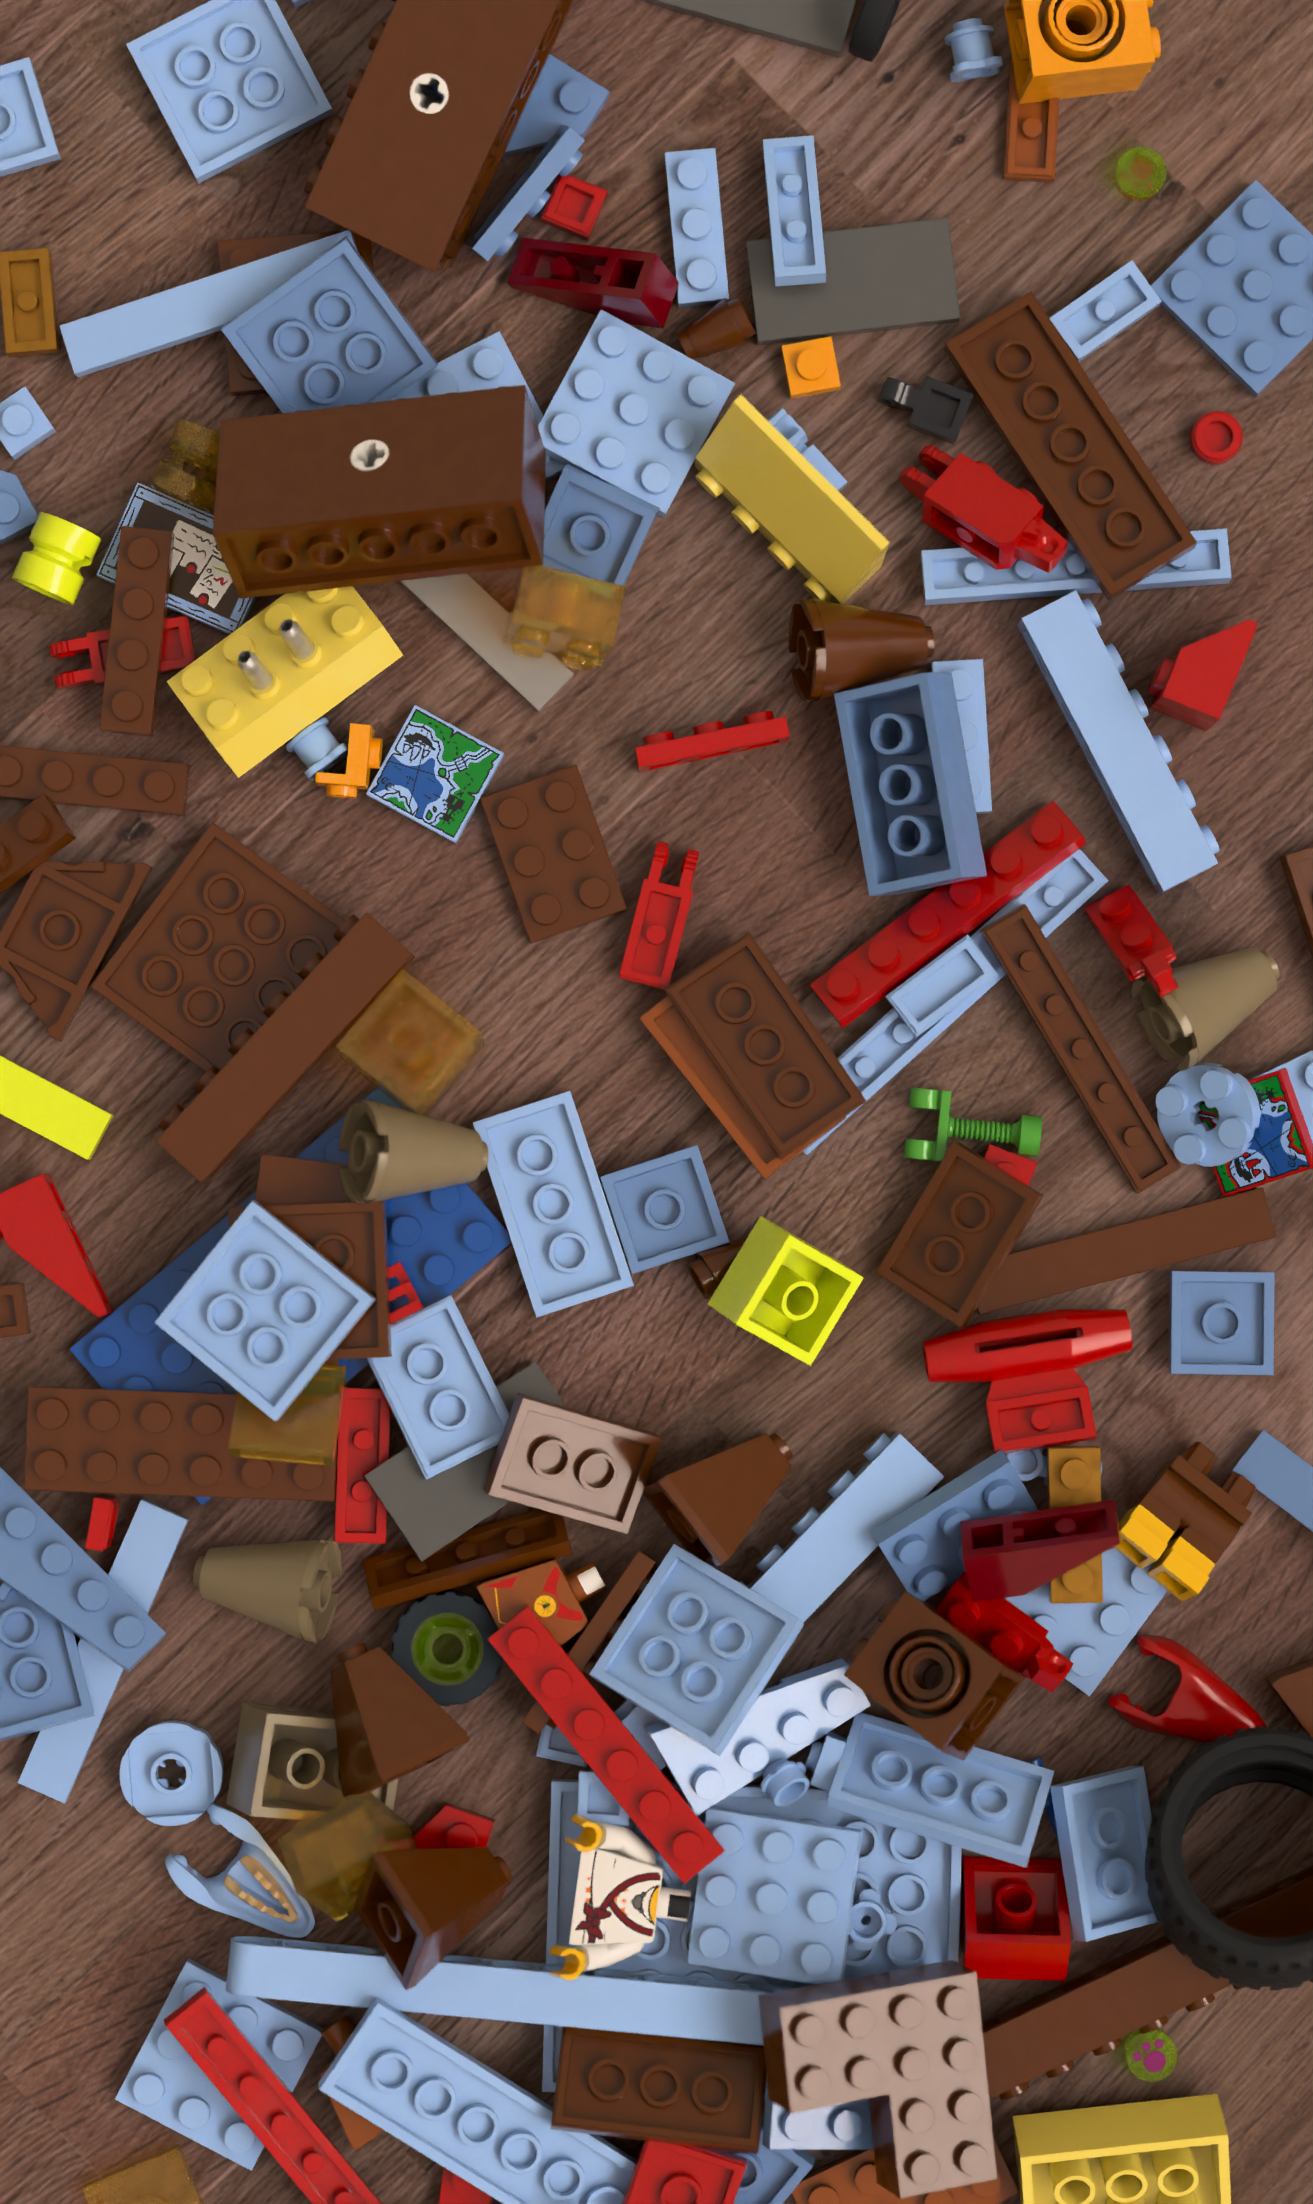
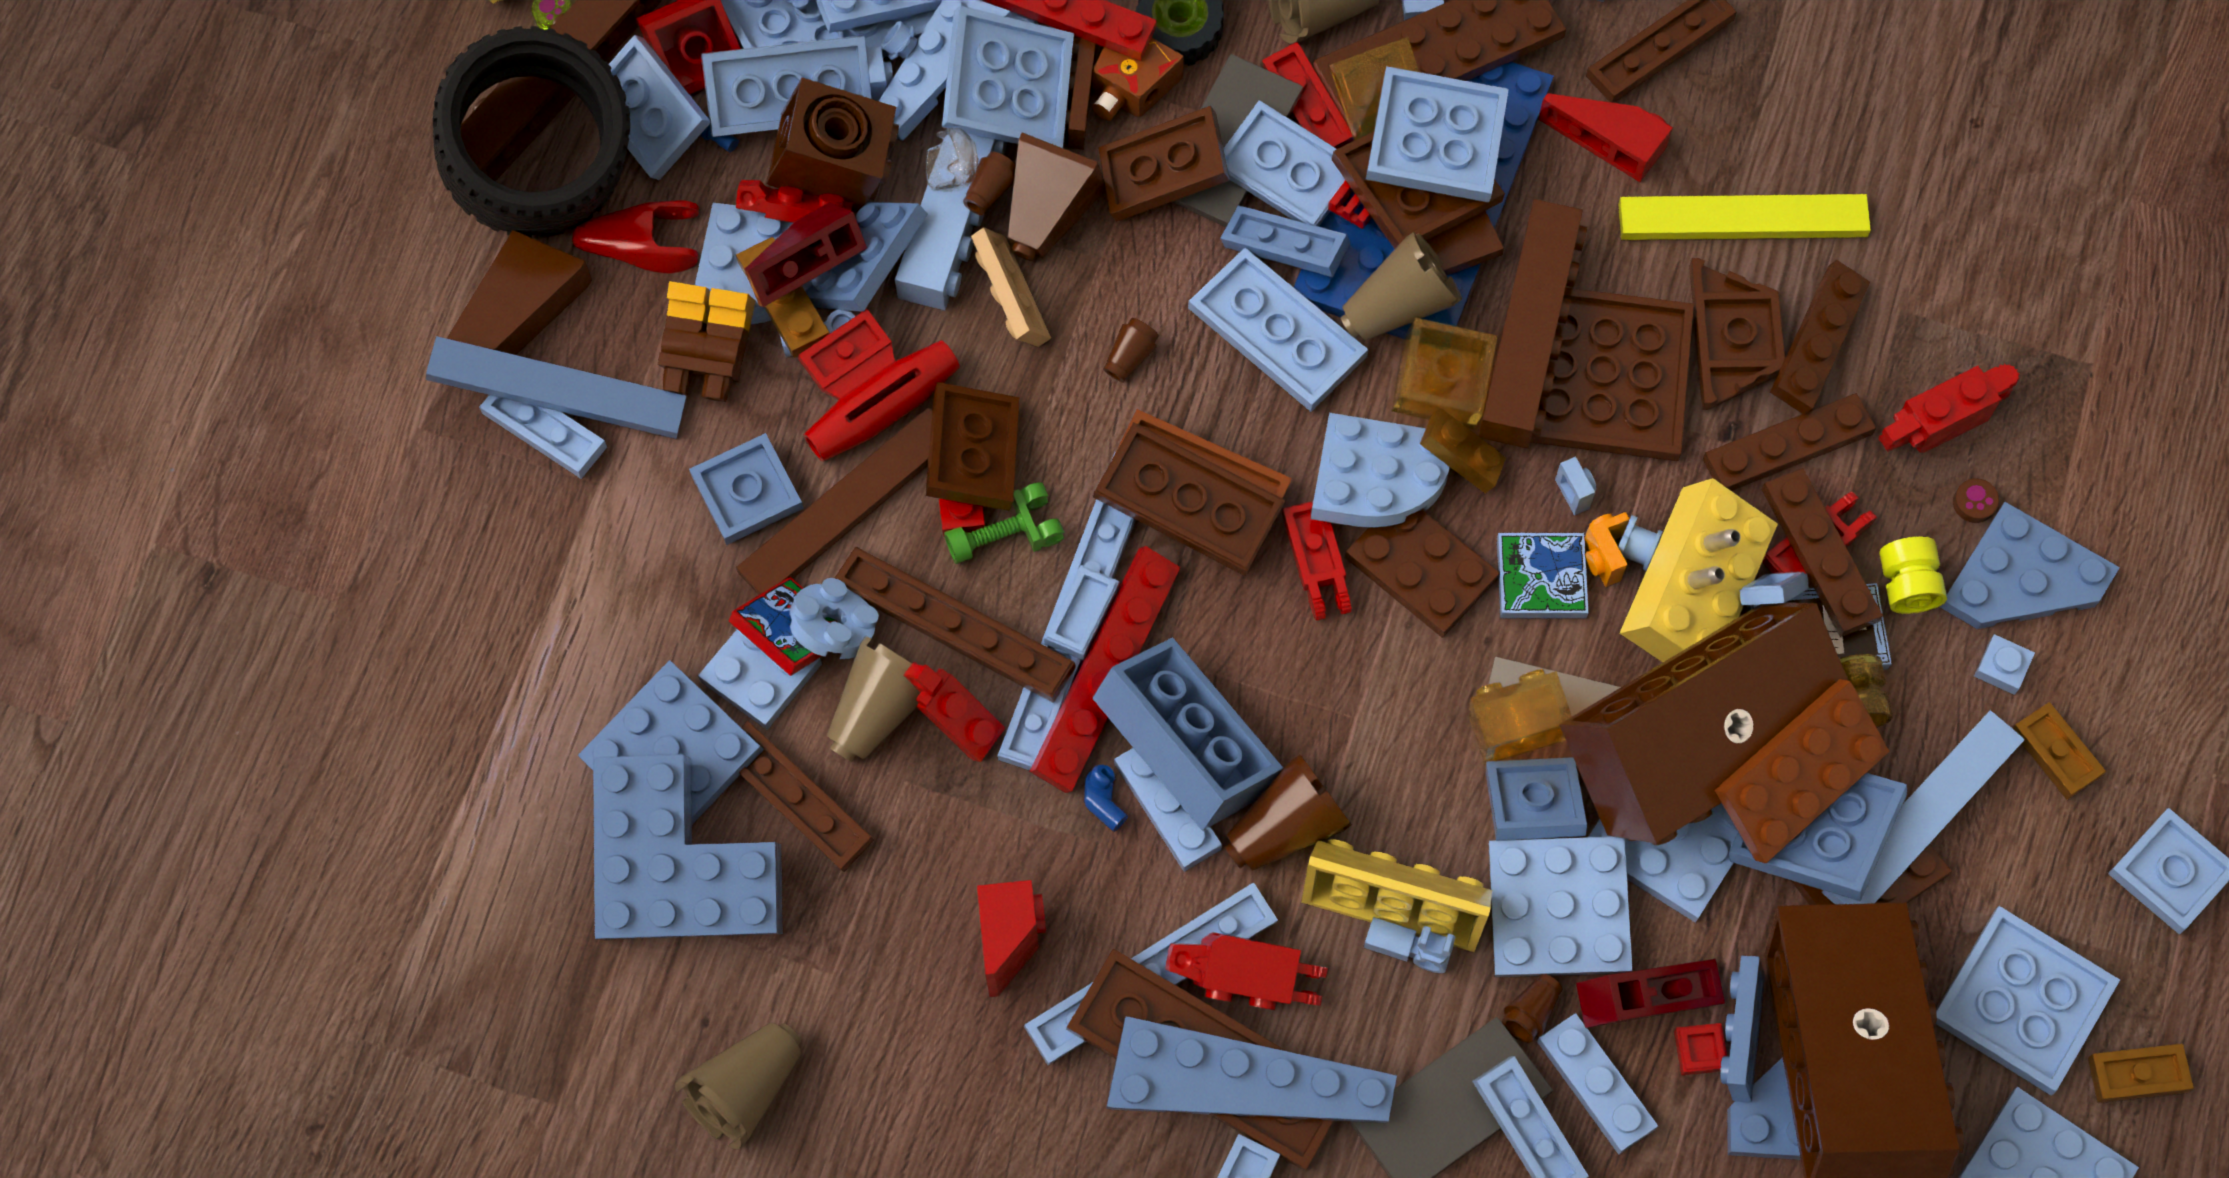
camera: 155 degrees right, 20 degrees down
reddish brown plate [363,1509,573,1610] -> none
medium blue plate [600,1145,729,1274] -> none
red plate [635,711,790,773] -> none
neon yellow brick [708,1216,864,1366] -> none
light orange plate [781,336,841,399] -> none
black plate [877,376,974,445] -> none
light blue brick [1017,590,1220,895] -> none
red tile [1190,411,1243,465] -> none
none -> clear hair [926,128,979,192]
none -> reddish brown cone [963,152,1016,215]
none -> tan plate [971,227,1051,347]
none -> blue arm [1084,765,1128,832]
none -> medium blue wing [1106,1016,1397,1123]
none -> medium blue plate [1220,205,1350,277]
none -> light blue plate [1311,413,1450,527]
none -> pearl gold plate [1420,408,1506,494]
none -> light blue plate [1555,456,1596,516]
none -> dark orange plate [1714,679,1890,863]
none -> light blue tile [1740,572,1809,605]

